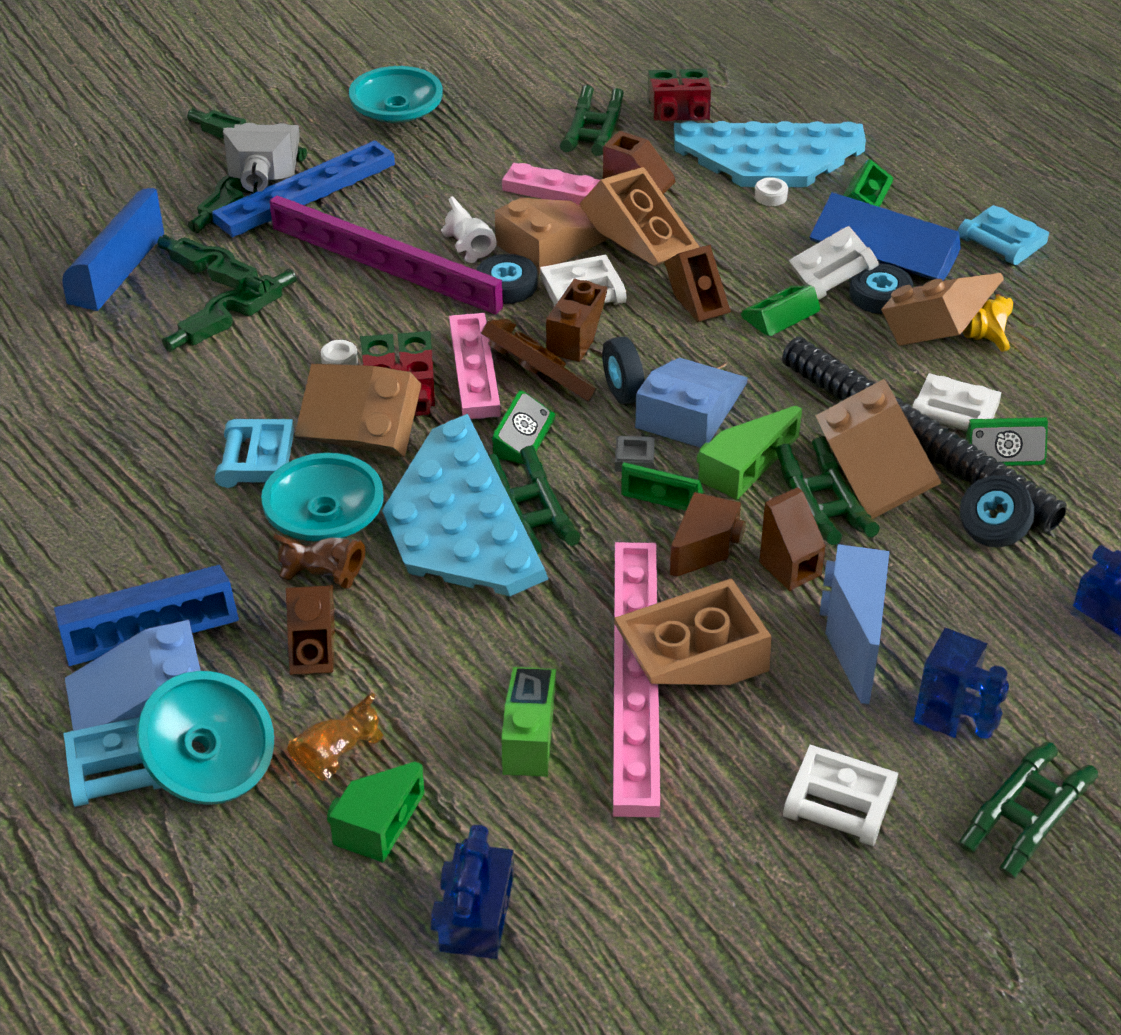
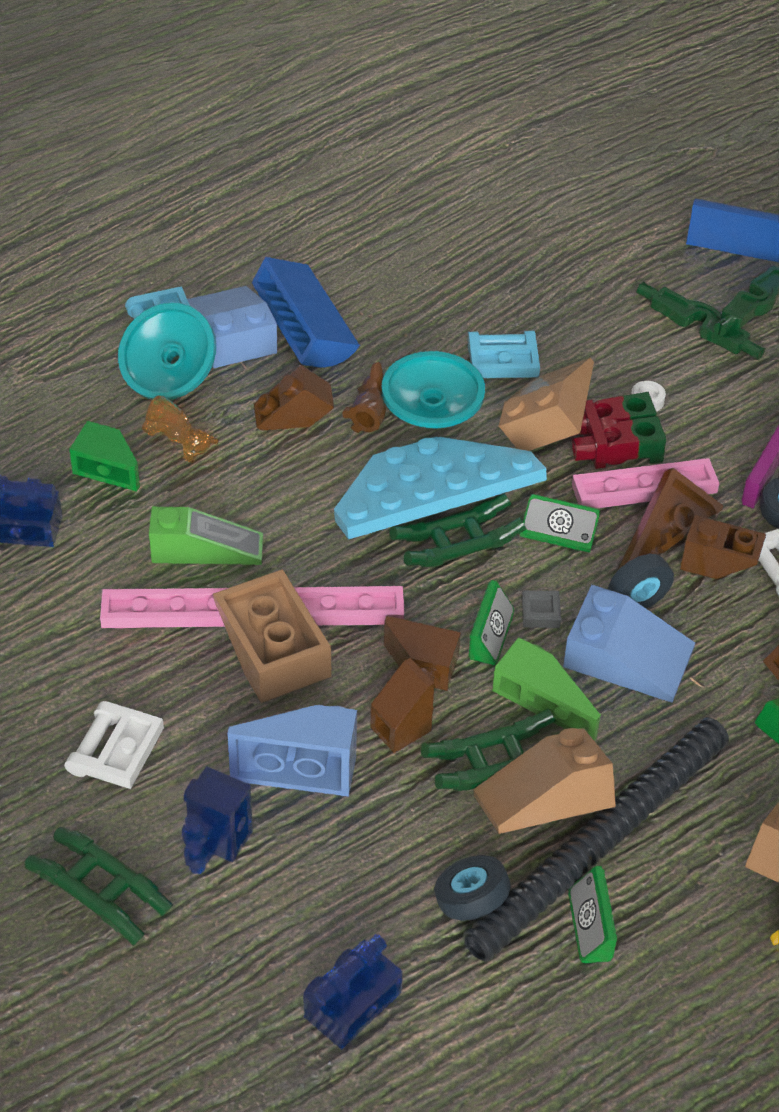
camera: 85 degrees right, 5 degrees up
white plate [912,374,1002,431] -> none

